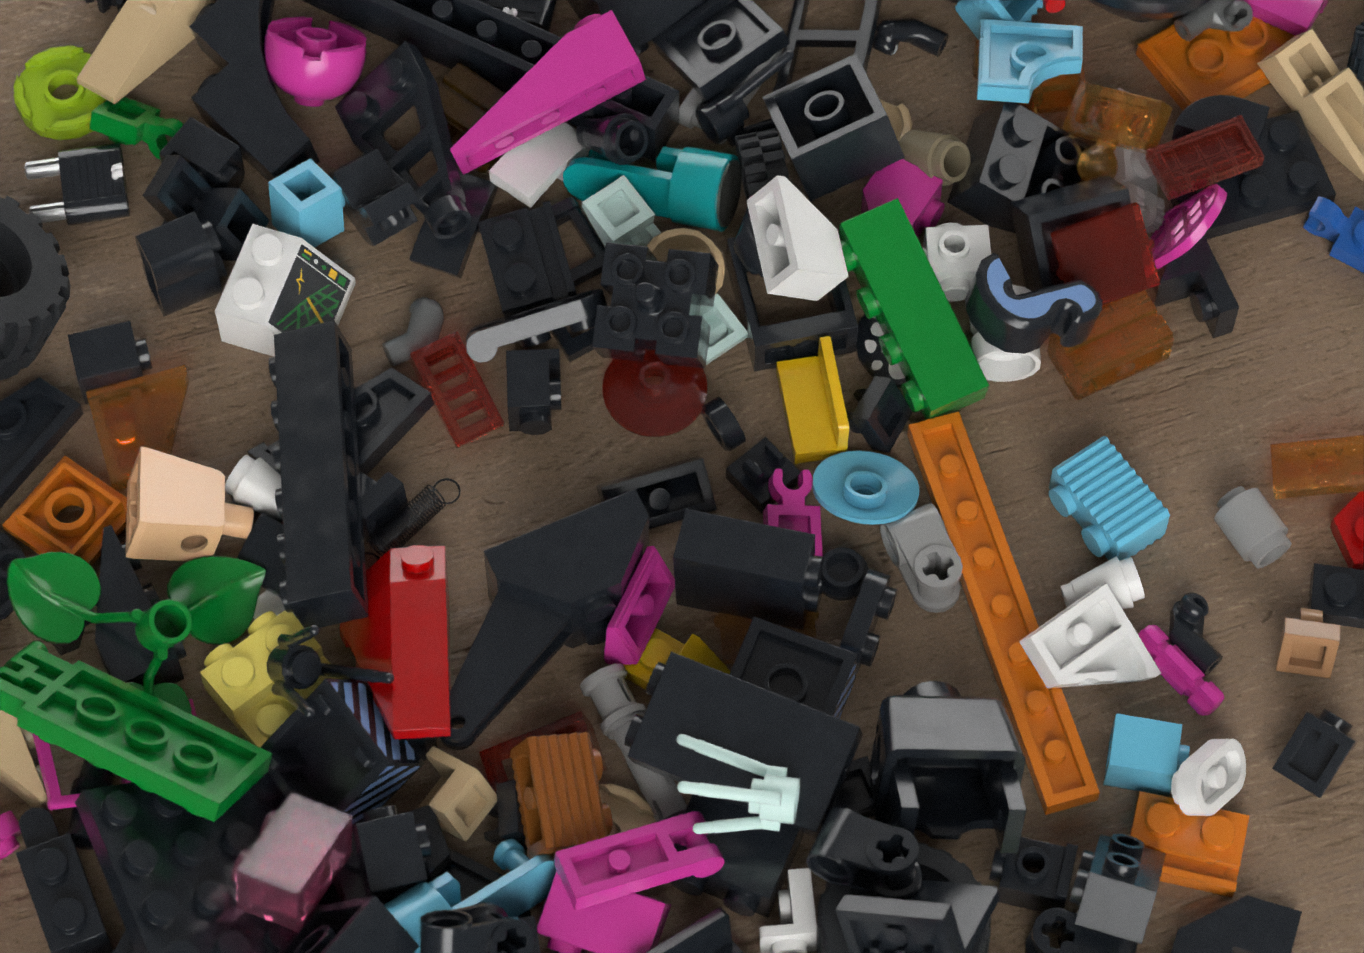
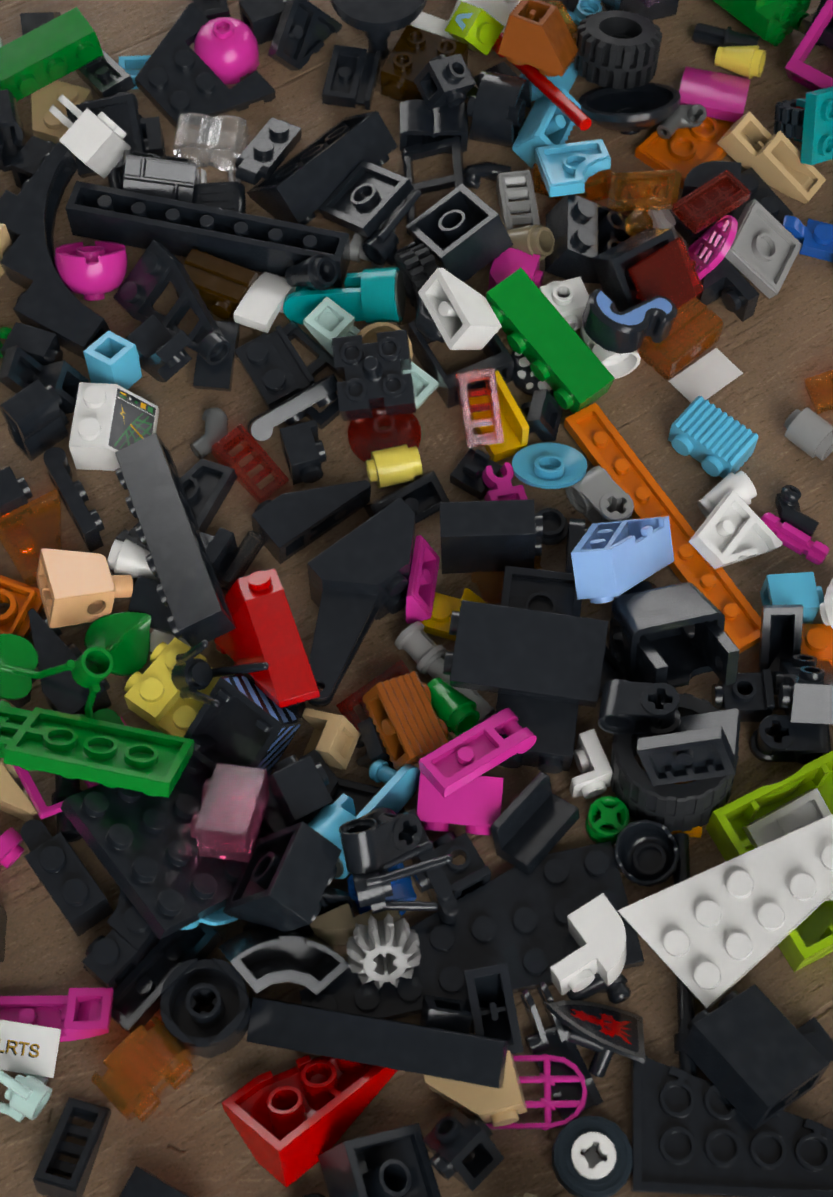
camera: 15 degrees left, 0 degrees up
dark pink slope [450,10,646,175] -> none
light aqua plant [677,734,800,834] -> none
black tile [701,396,746,451] -> none
none -> black plate [43,447,105,552]
none -> black slope [251,480,371,564]
none -> light yellow brick [365,444,423,488]
none -> green cone [427,677,480,736]
none -> clear red slope [455,367,504,448]
none -> light grey slope [496,170,540,231]
none -> light blue wedge [571,516,674,604]
none -> white sticker [669,348,743,403]
none -> light grey plate [725,199,802,299]
none -> black slope [758,604,804,675]

